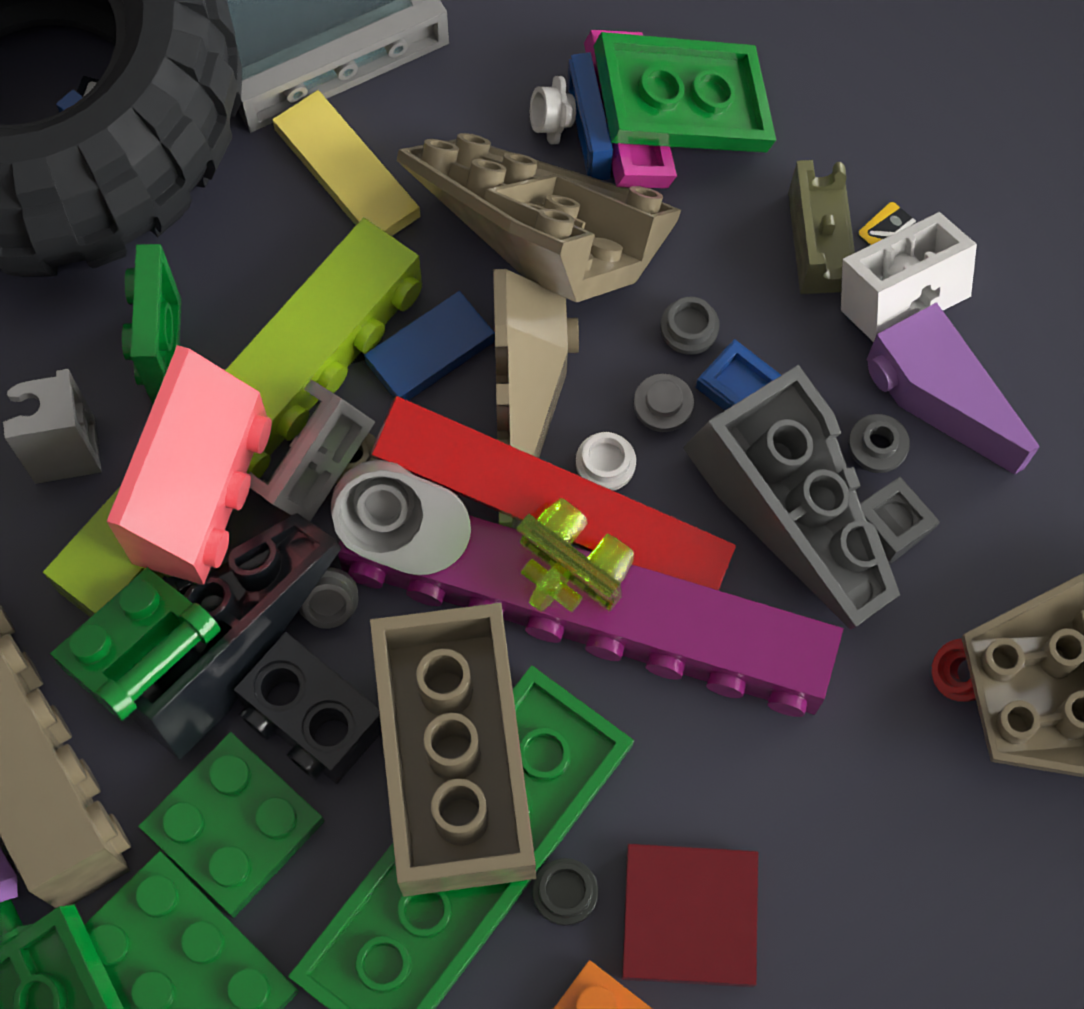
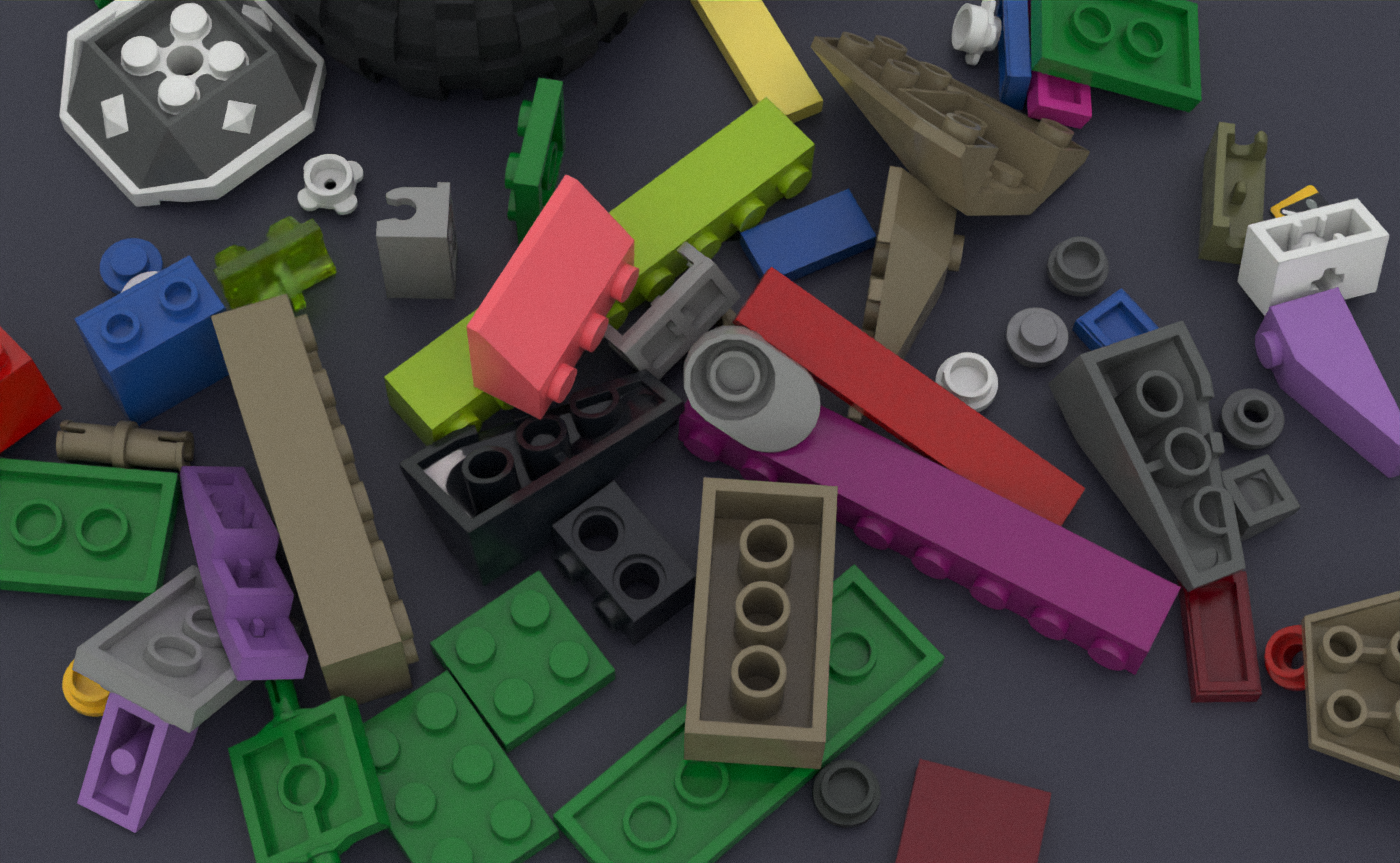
camera: 10 degrees right, 5 degrees down
green plate [50,567,221,721] -> none
flat silver plate [299,567,358,629] -> none
clear neon green hips [517,498,634,612] -> none
none -> dark red tile [1177,571,1262,703]

